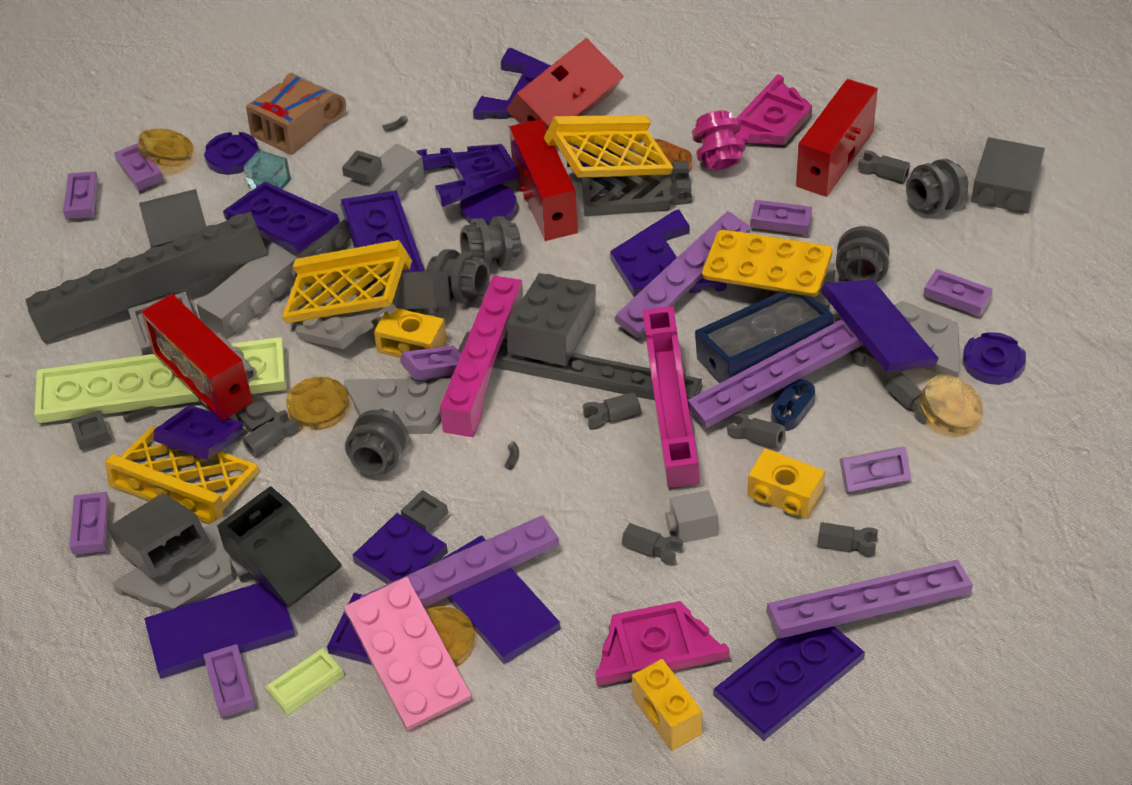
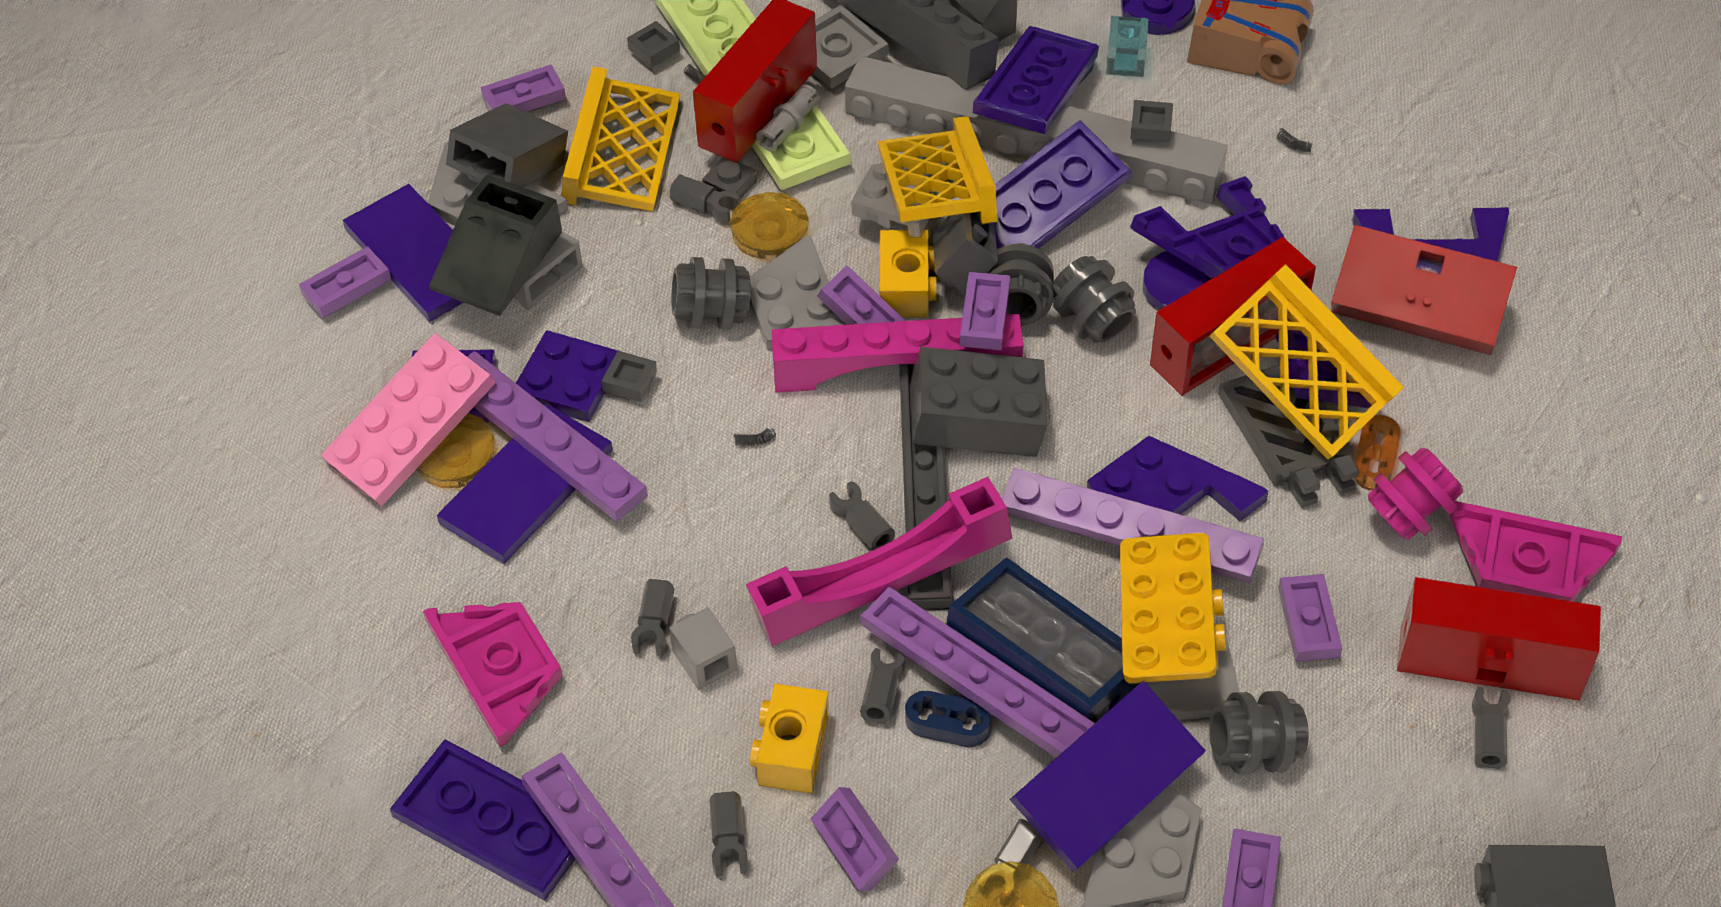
camera: 70 degrees right, 5 degrees up
dark purple plate [153,405,243,460] -> none
yellowish green tile [265,648,344,716] -> none
yellow brick [632,659,702,751] -> none
dark grey piece [906,158,969,214] -> none
none -> medium lavender plate [960,272,1010,350]

